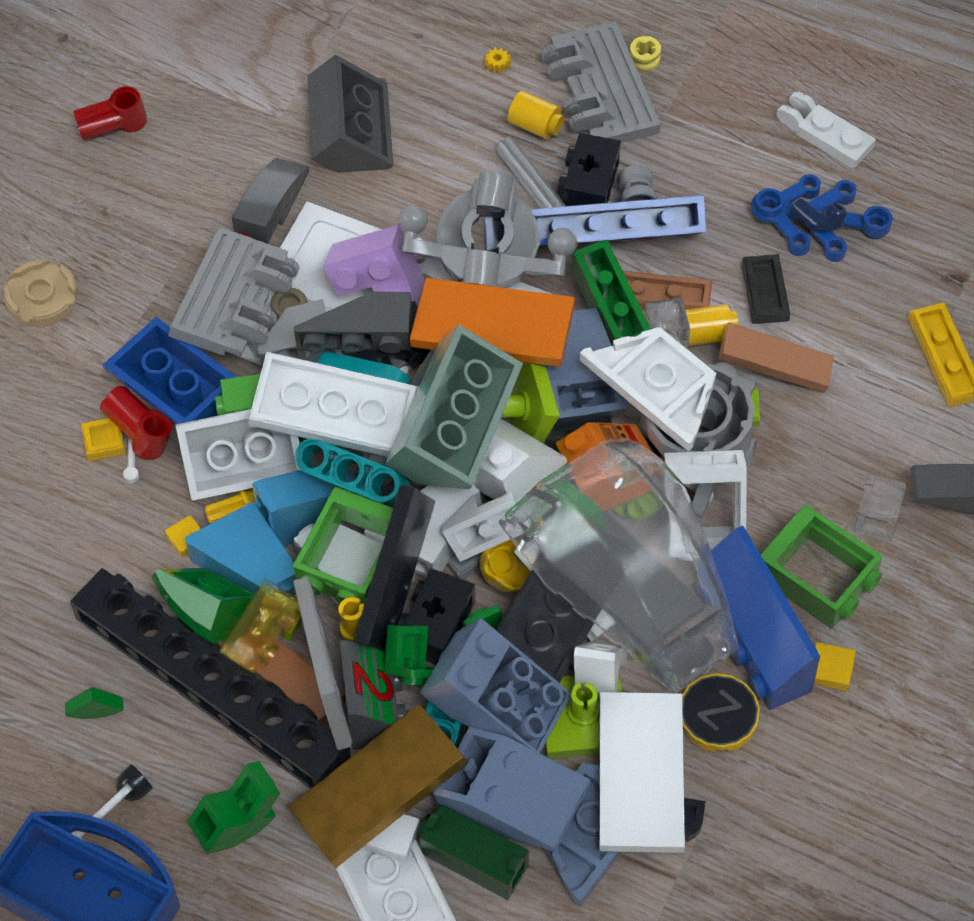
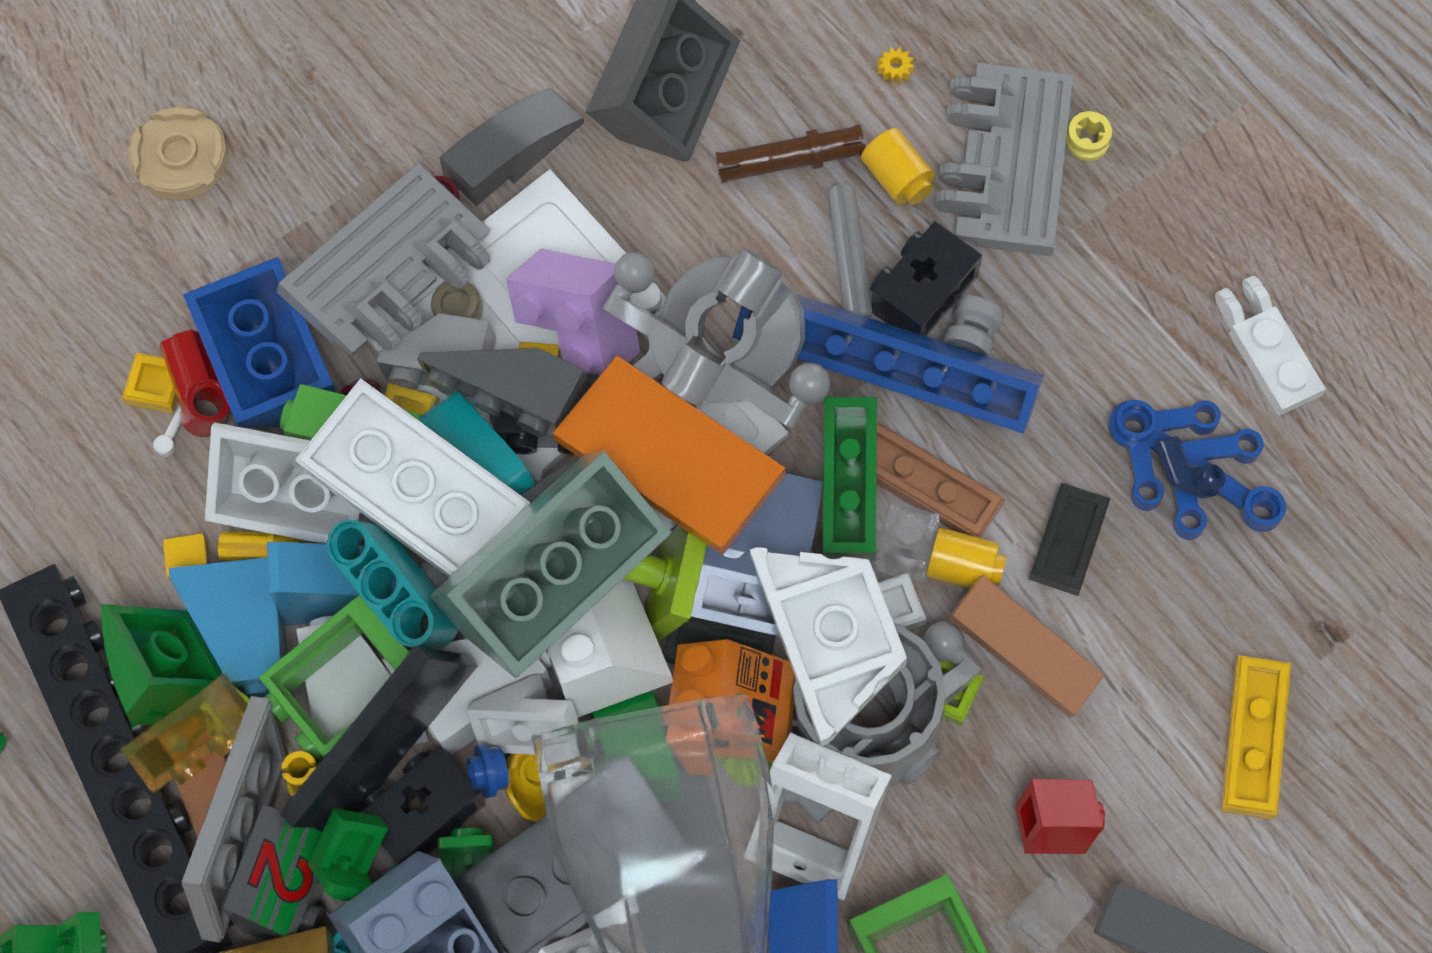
camera: 25 degrees right, 10 degrees up
none -> blue plate [467,744,509,799]
none -> reddish brown pin [716,124,865,184]
none -> red brick [1015,779,1105,854]

